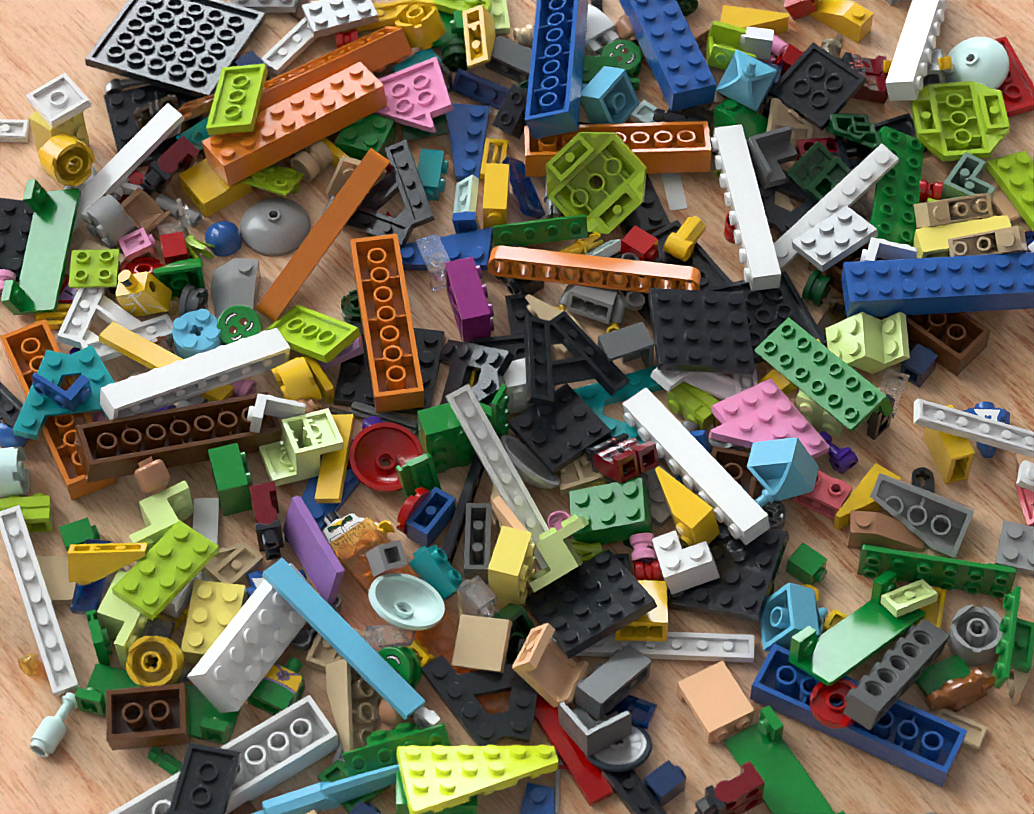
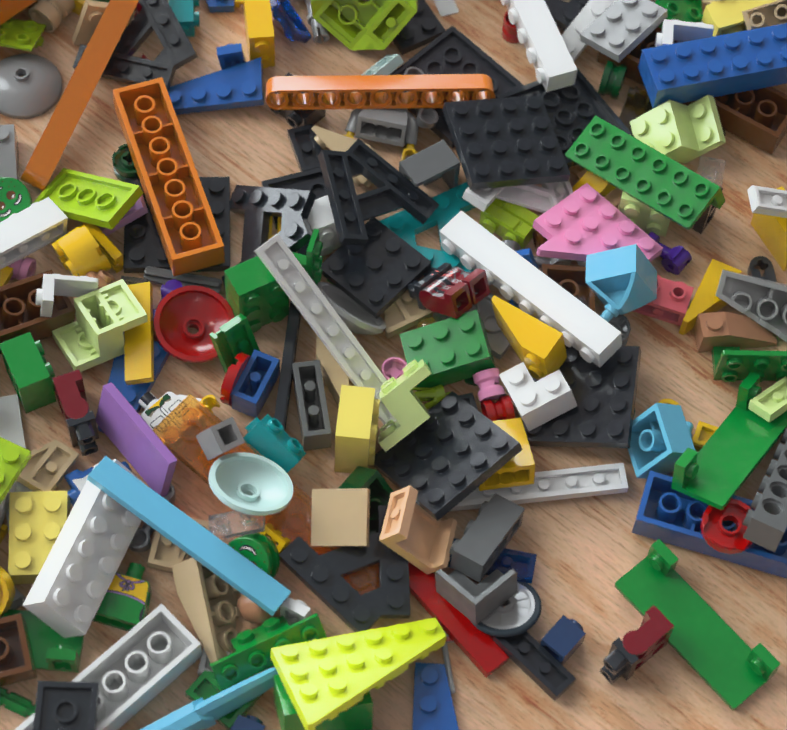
camera: 15 degrees left, 5 degrees up
clear bracket [416,234,450,291] -> none
magenta brick [445,257,494,344] -> none
light aqua plate [453,175,479,213] -> none
clear brick [457,575,497,618] -> none
light nougat tile [492,496,528,532] -> none
green bracket [493,214,588,247] -> none
yellow axle [559,232,603,255] -> none
red brick [620,225,659,262] -> none
yellow piece [663,216,706,262] -> none
light nougat panel [676,660,754,744] -> none
green brick [786,542,827,586] -> none
dark blue brick [899,344,938,388] -> none

